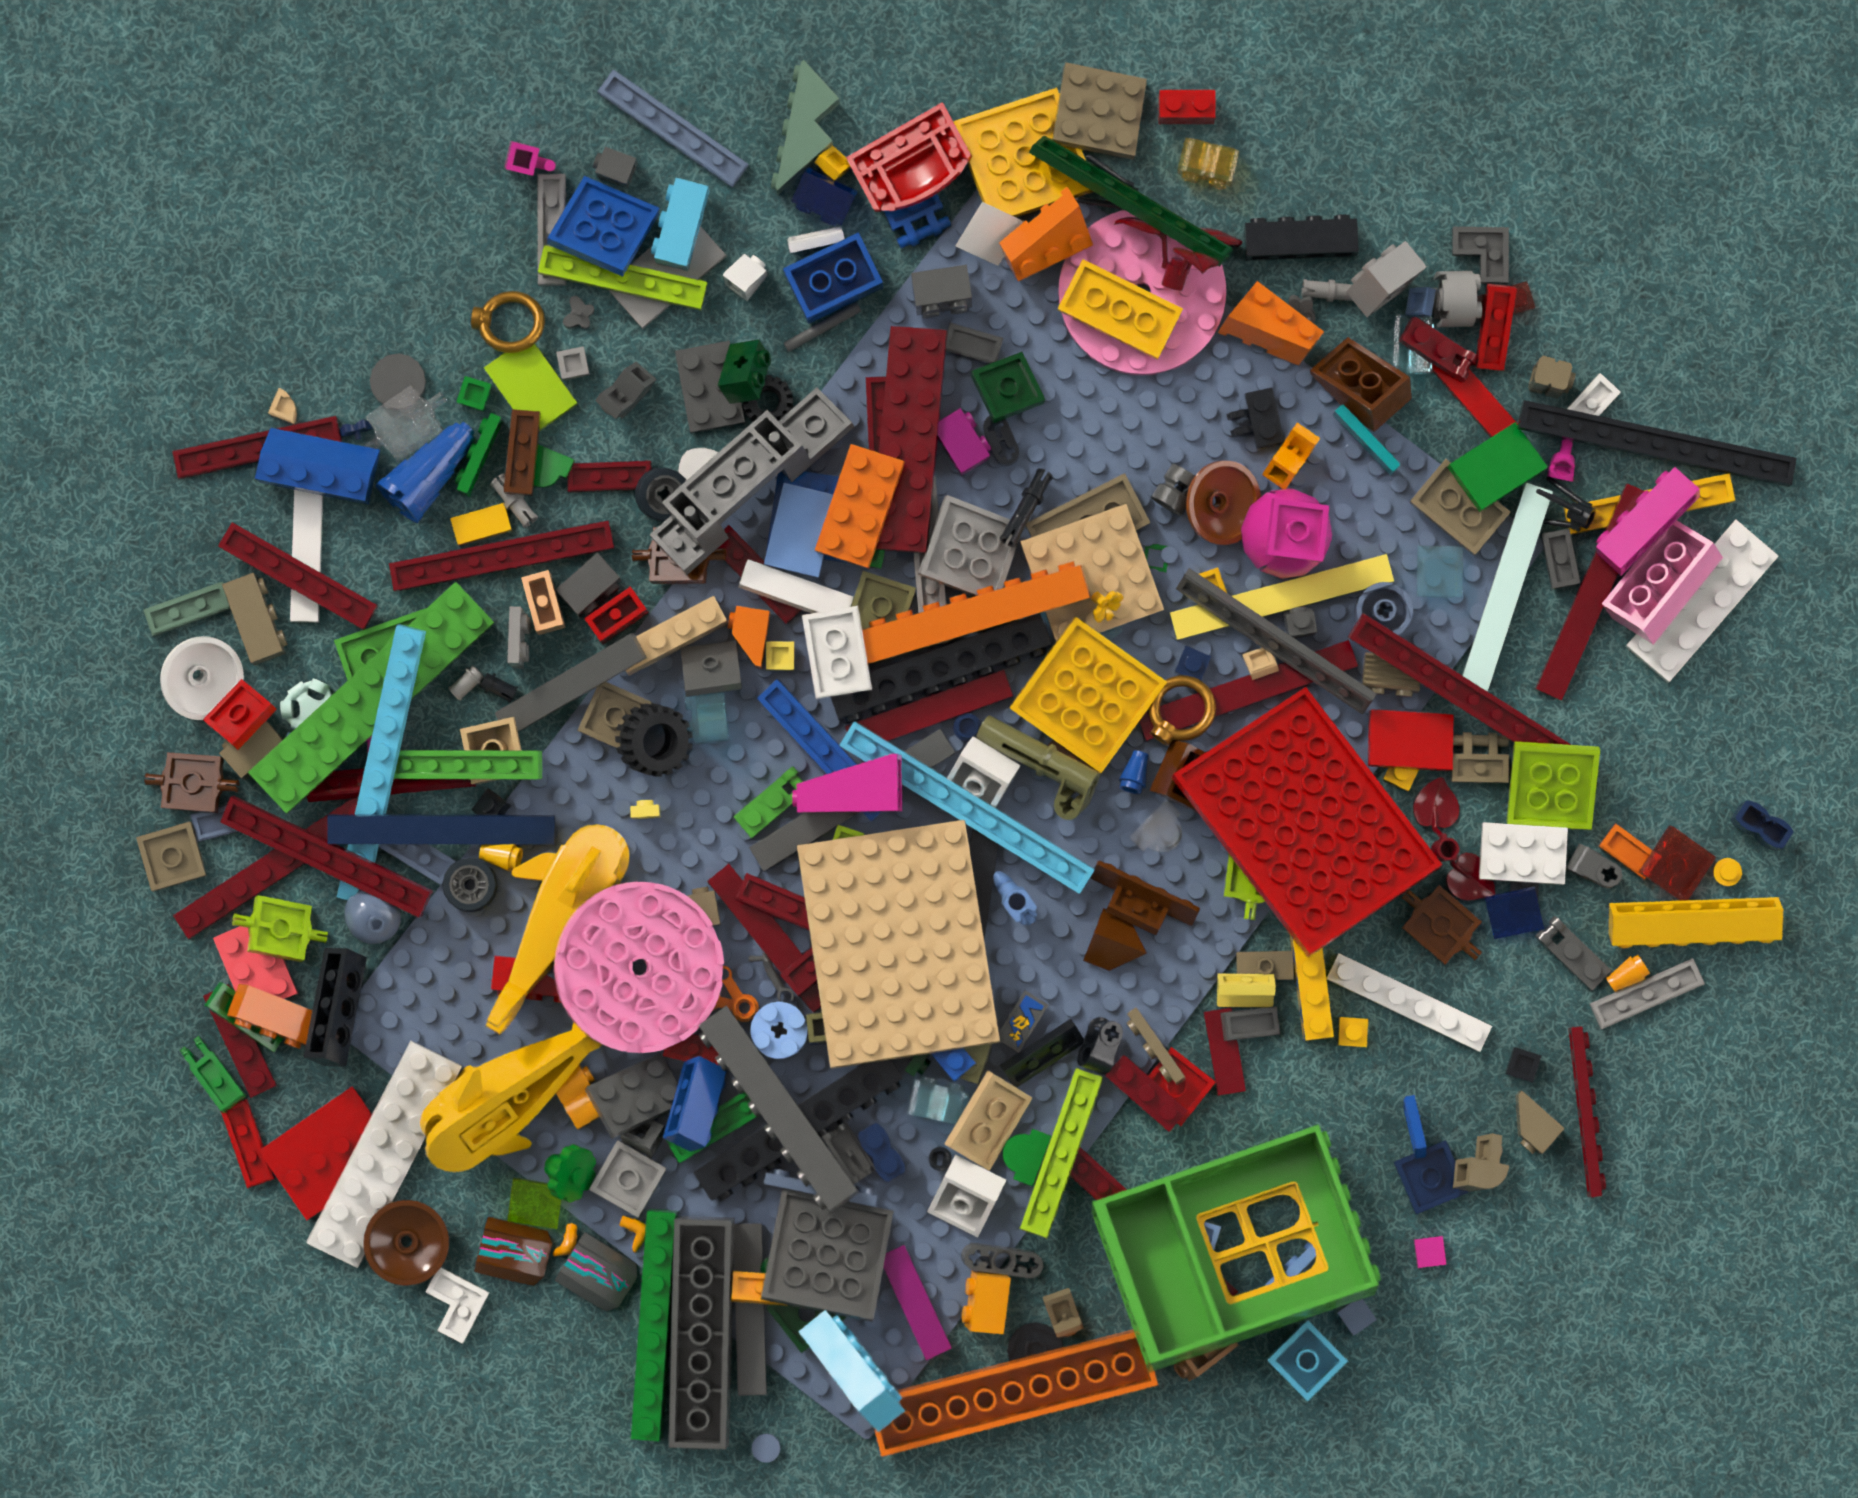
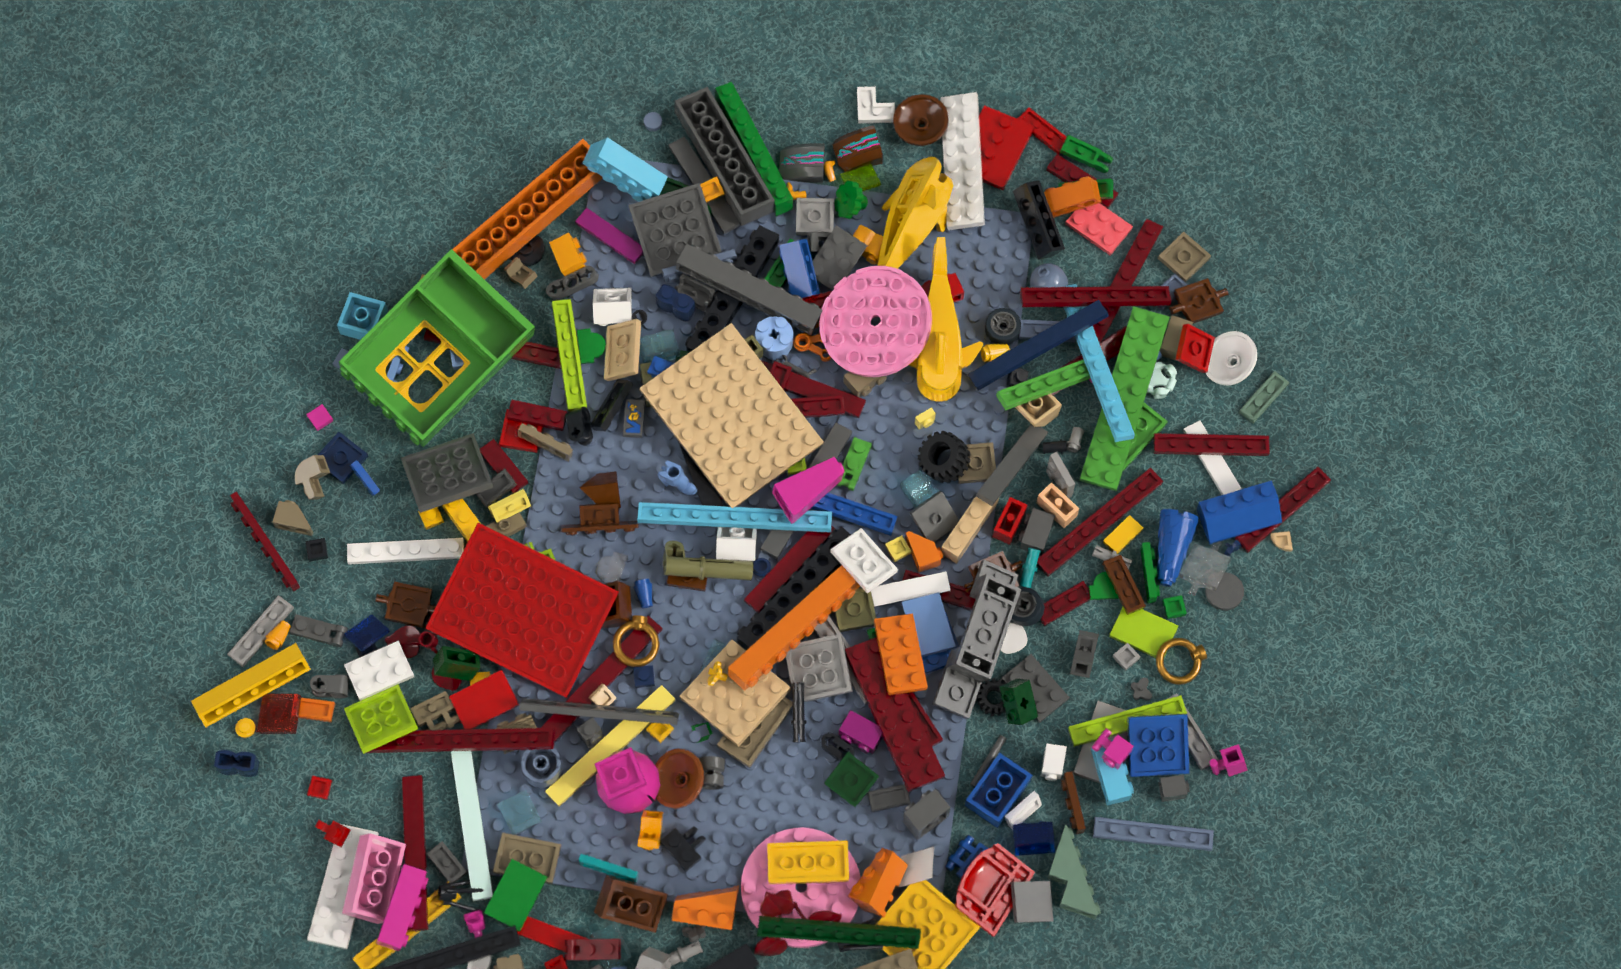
camera: 145 degrees right, 15 degrees down
dark tan brick [222,573,288,665] -> none
lime plate [232,895,328,962] -> none
yellow plate [814,146,851,181] -> none
yellow plate [1009,616,1167,773] -> none
none -> red tile [307,776,332,800]
none -> red plate [315,820,351,848]
none -> dark grey plate [401,433,494,513]
none -> dark green brick [433,646,480,681]
none -> tile [1011,881,1053,923]
none -> teal pin [1019,548,1041,588]
none -> reddish brown plate [1061,771,1086,834]
none -> dark pink brick [1091,728,1134,769]

